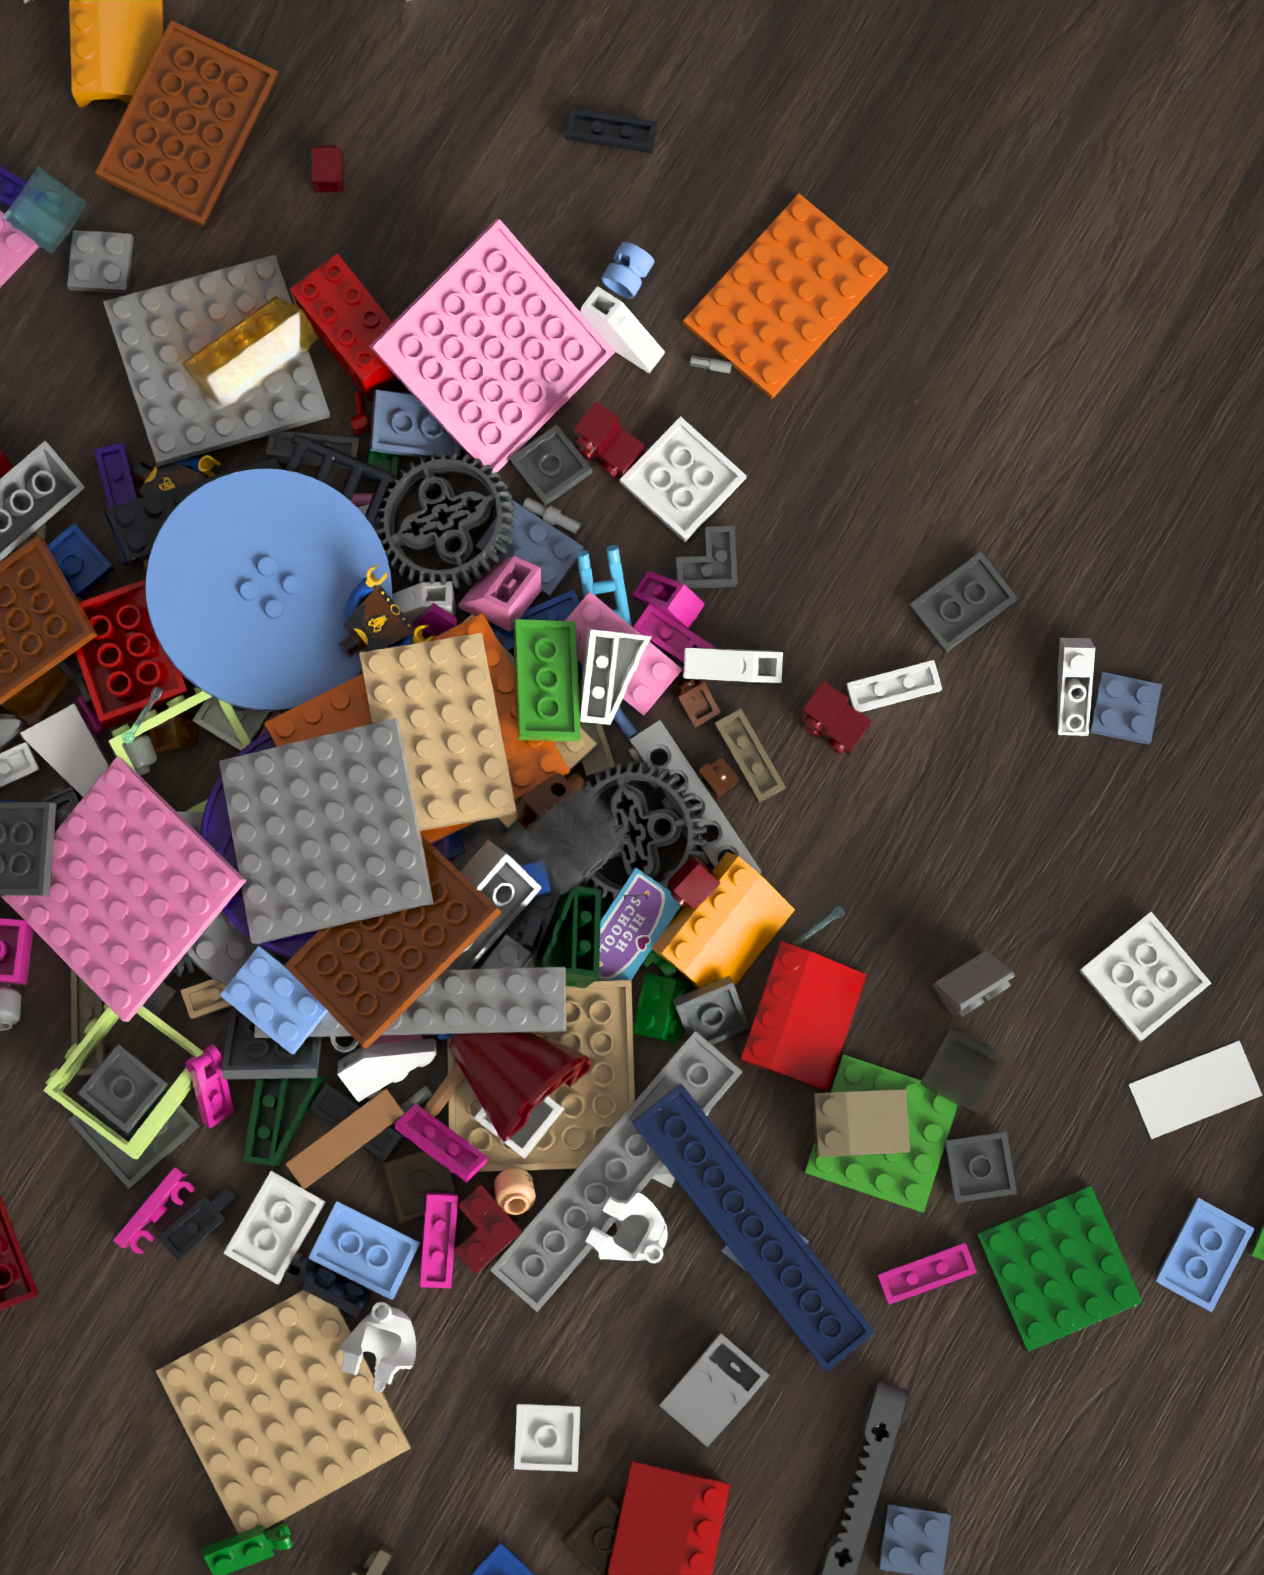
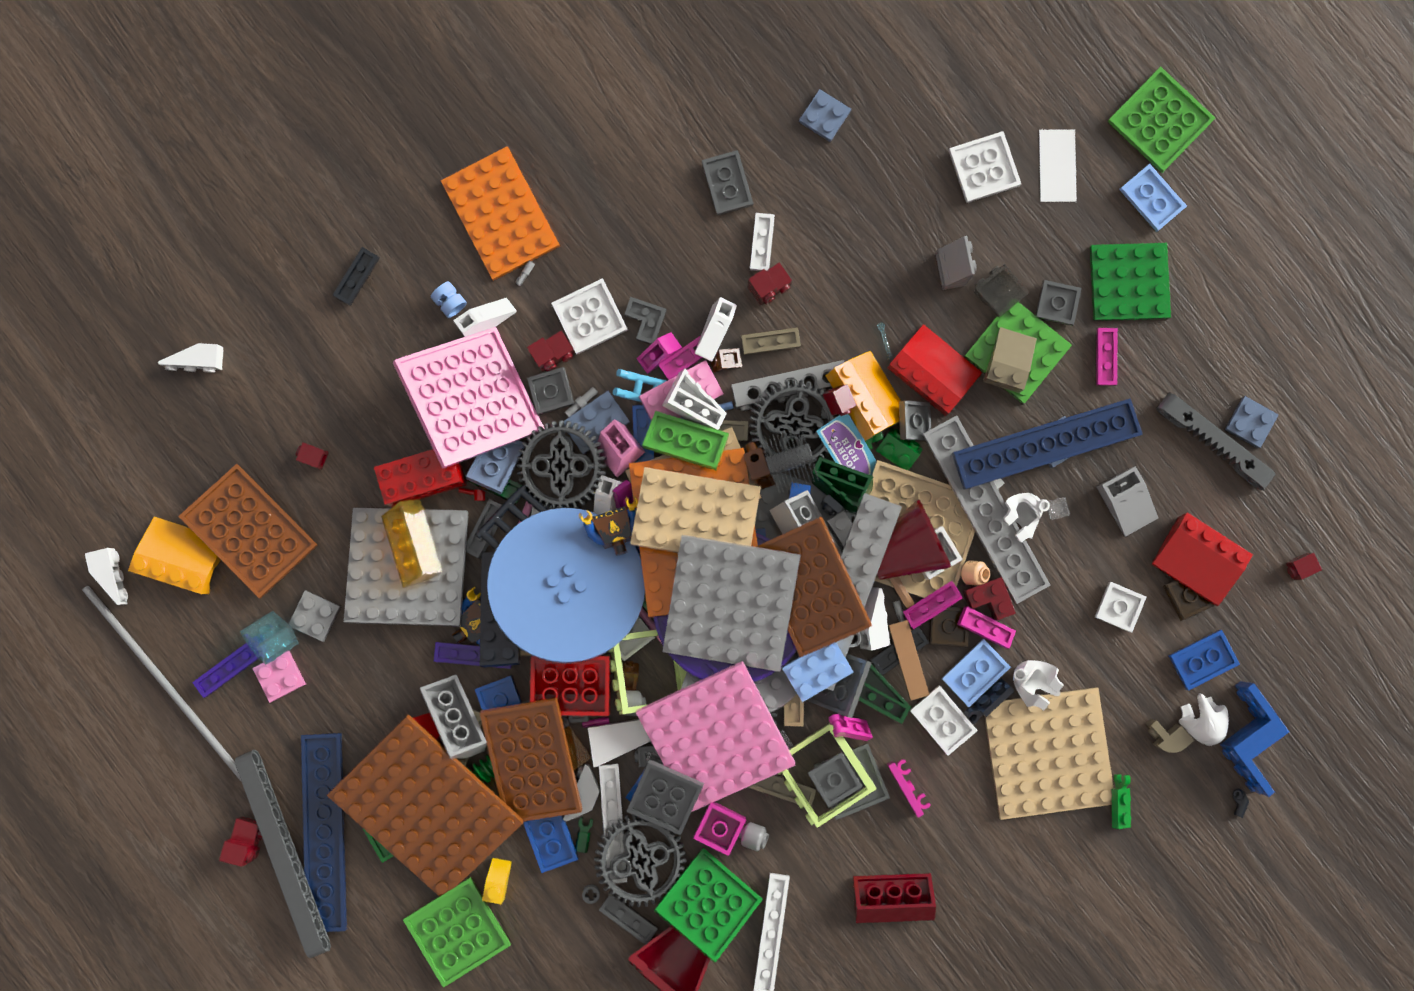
camera: 70 degrees left, 5 degrees up
clear light blue hinge [122,687,163,744] -> none
black plate [158,1187,239,1261] -> none
reddish brown bracket [698,758,739,799] -> none
white slope [1058,638,1095,736] -> none
none -> clear plate [1047,497,1070,521]

